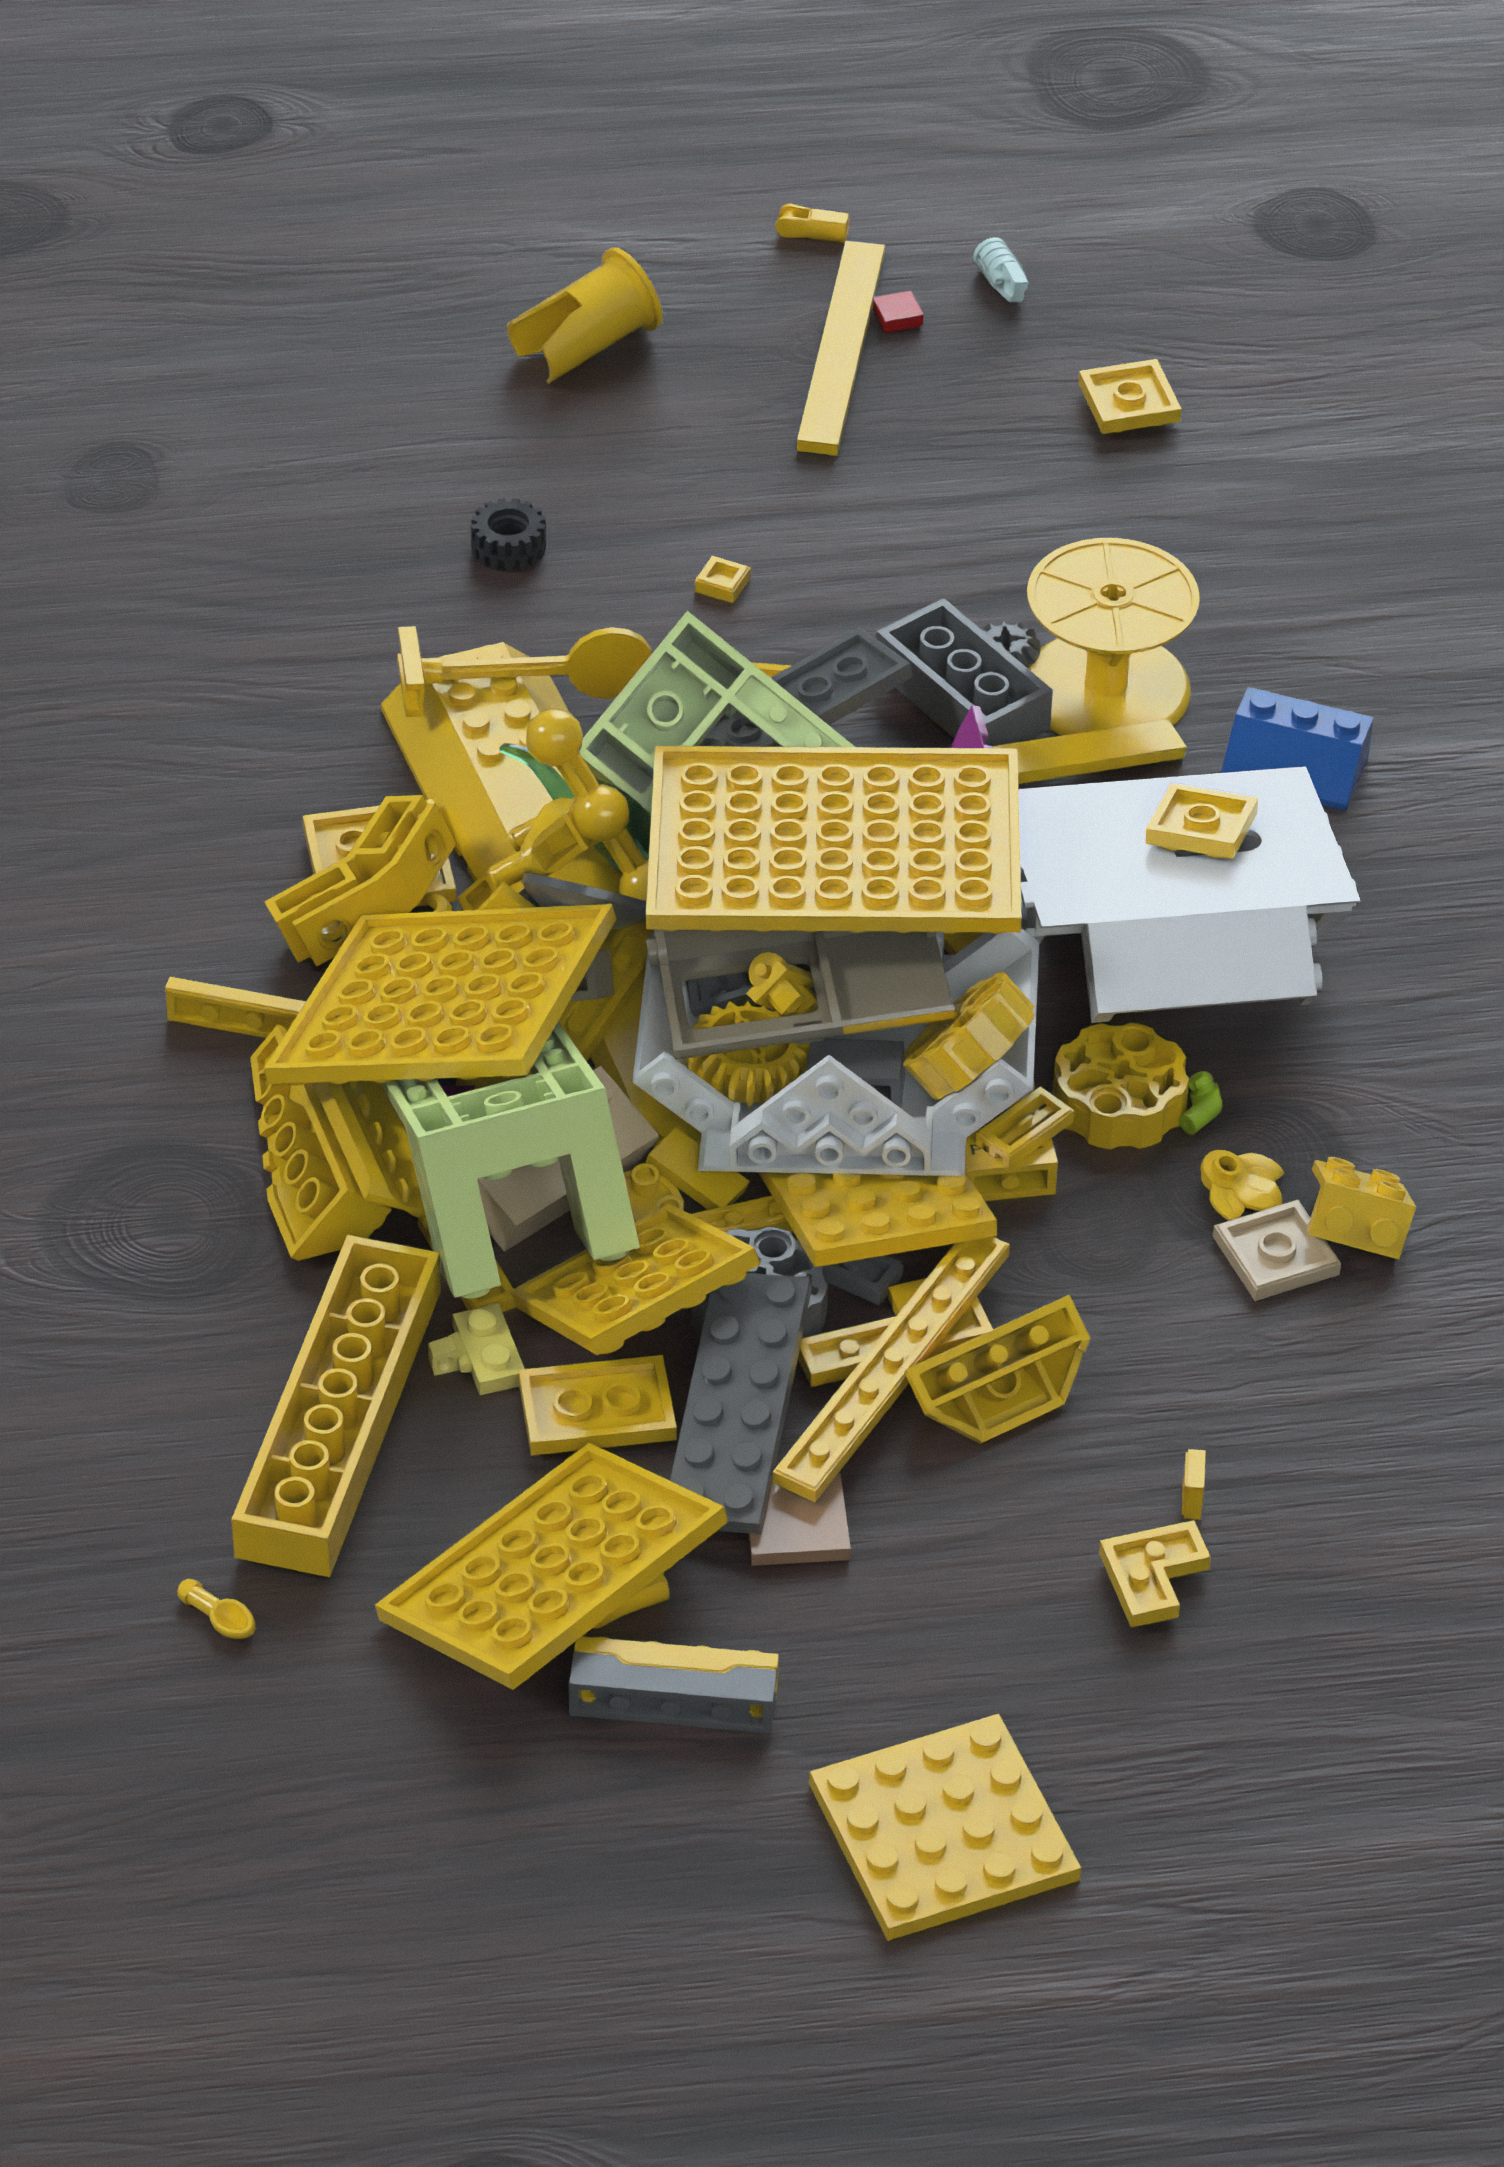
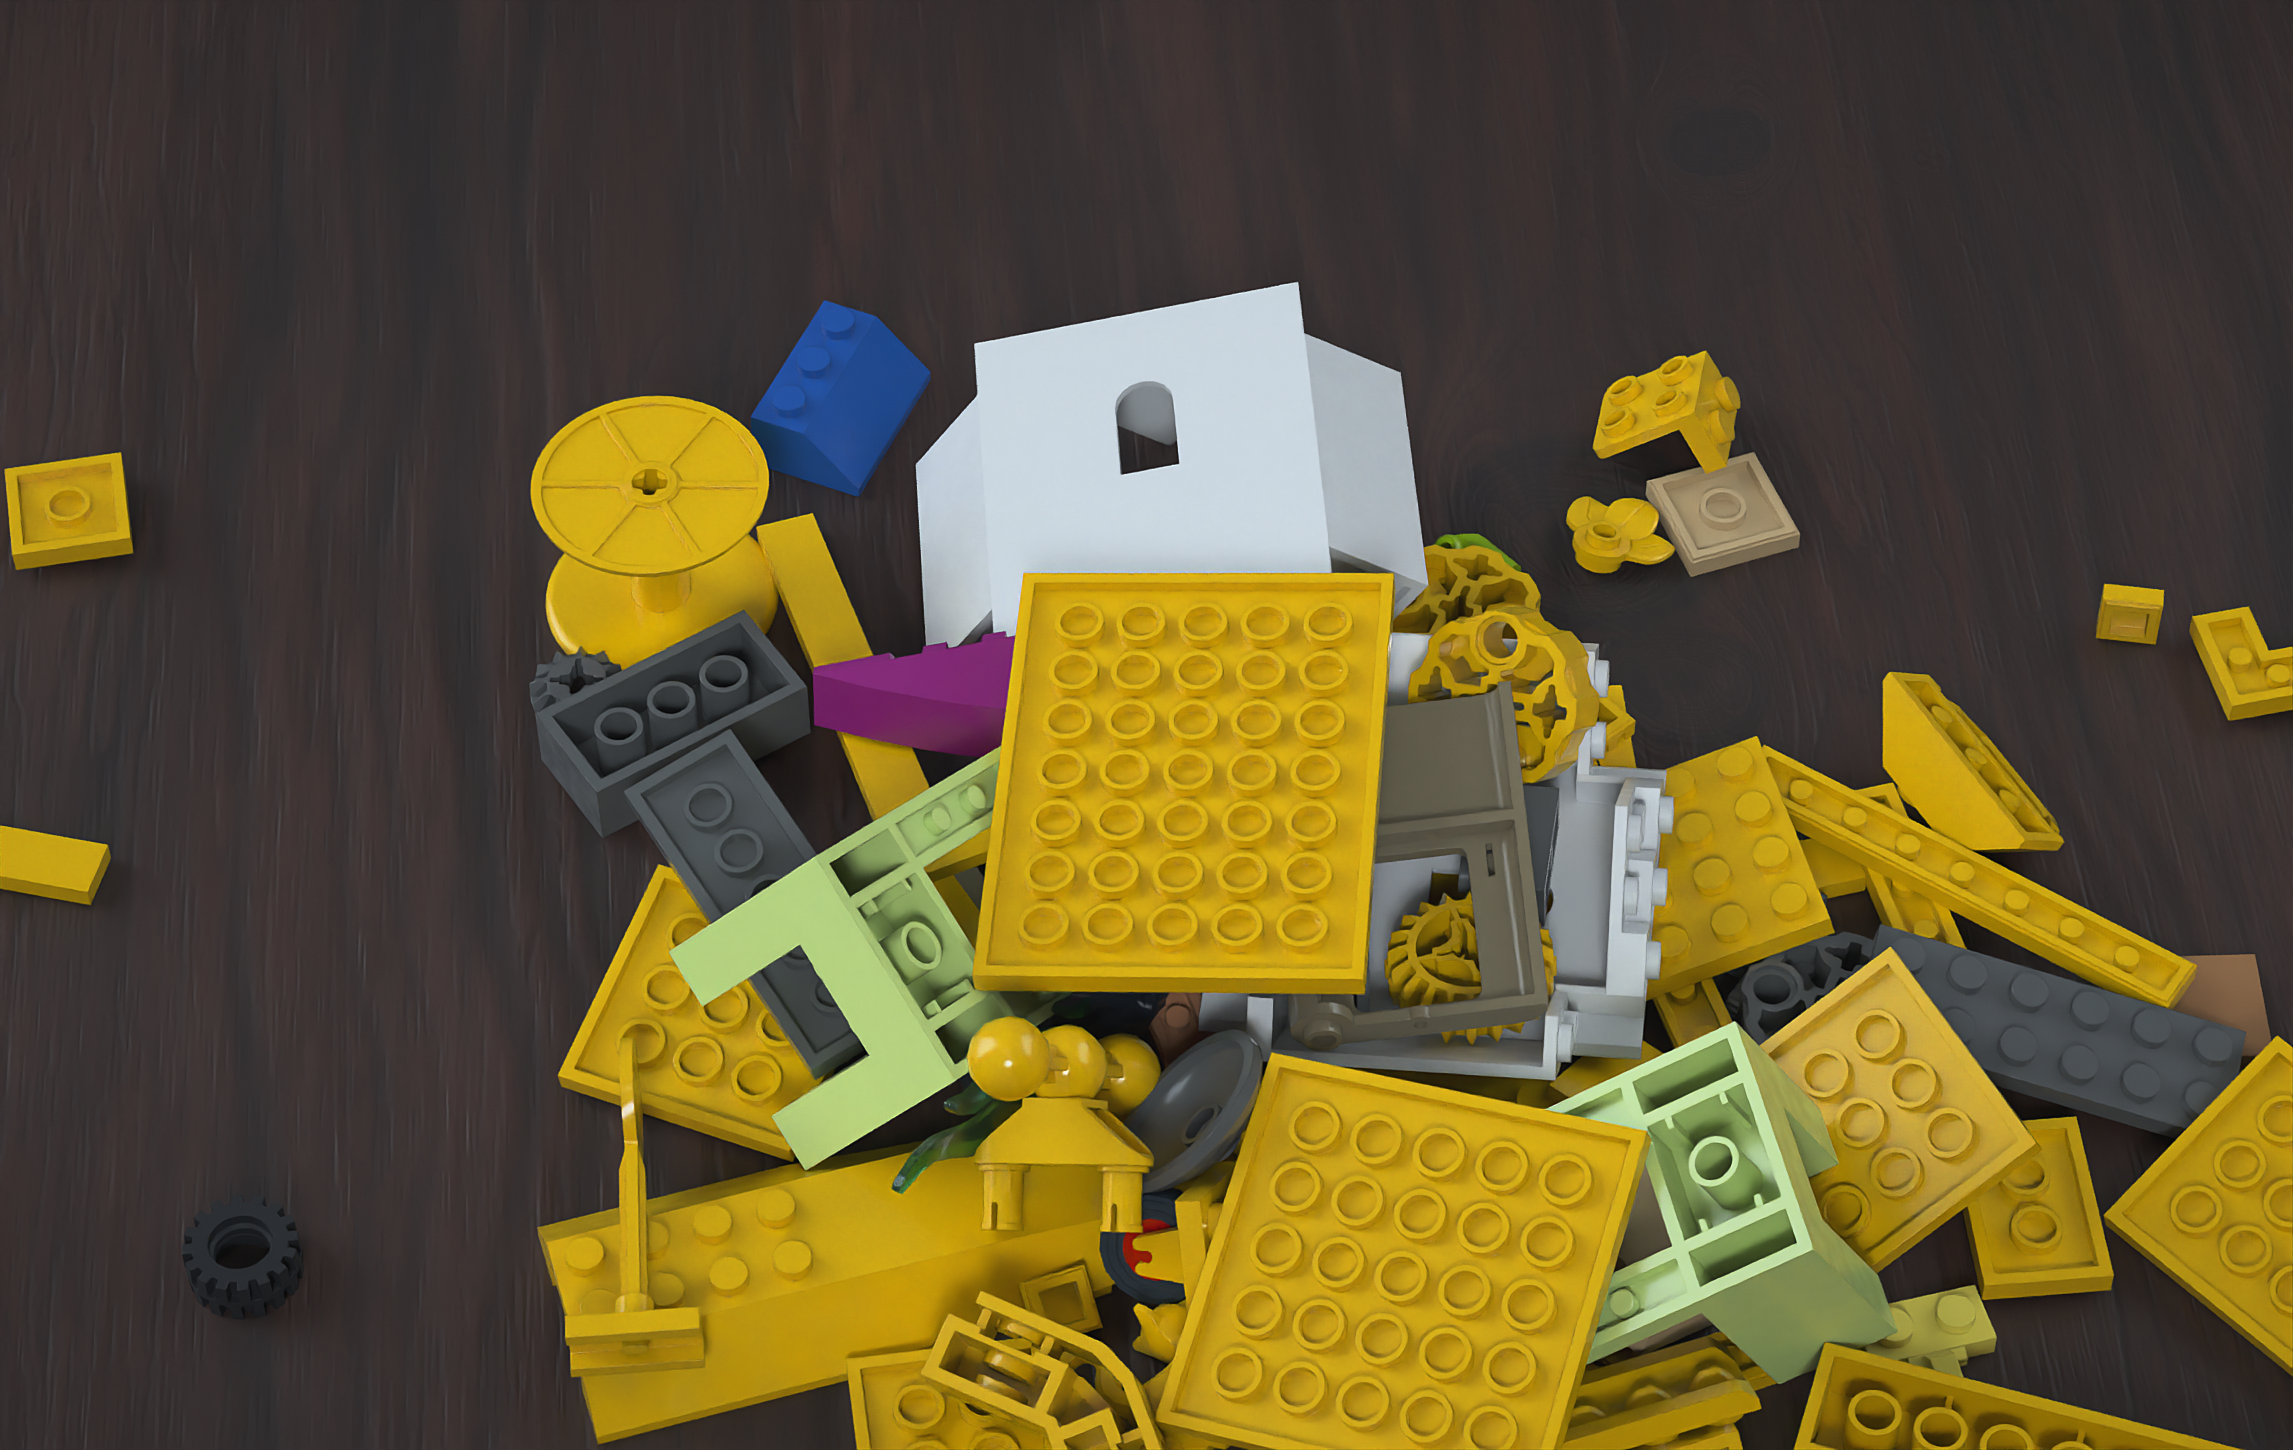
camera: 85 degrees left, 5 degrees up
yellow tile [695,556,751,603] -> none
yellow hips [746,952,818,1017] -> none
yellow plate [1145,783,1258,859] -> none

